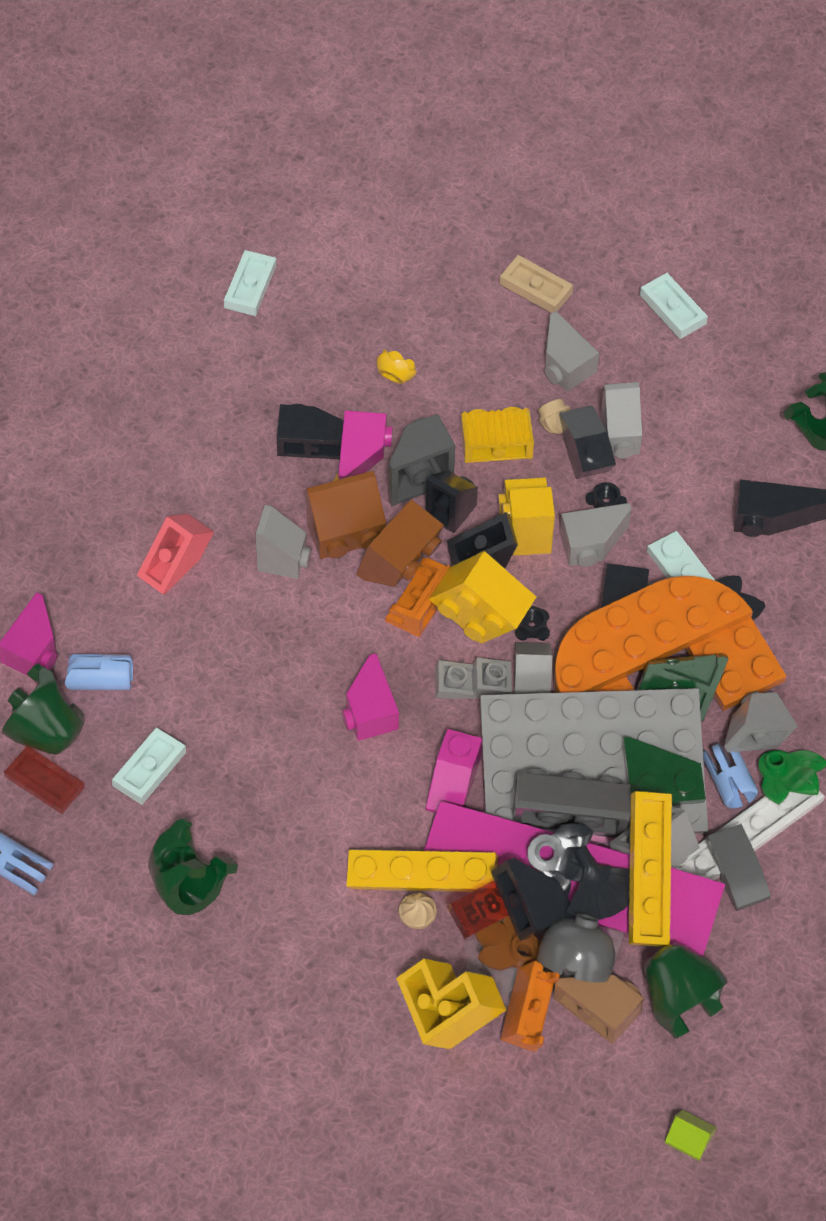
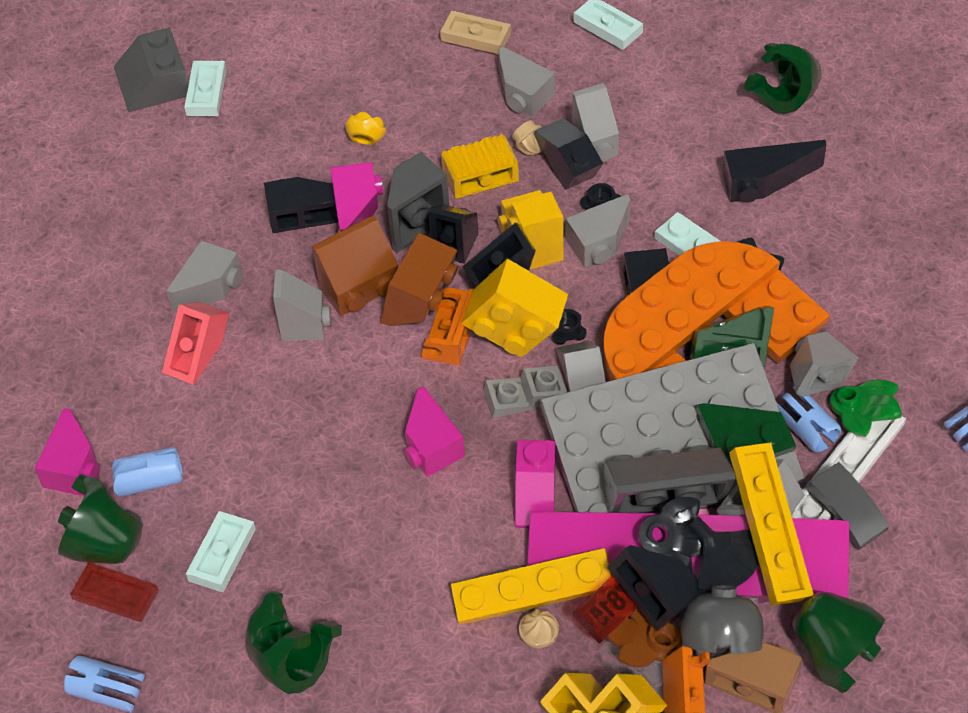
camera: 10 degrees left, 5 degrees down
none -> dark grey slope [114,27,188,113]
none -> light grey slope [166,241,243,313]

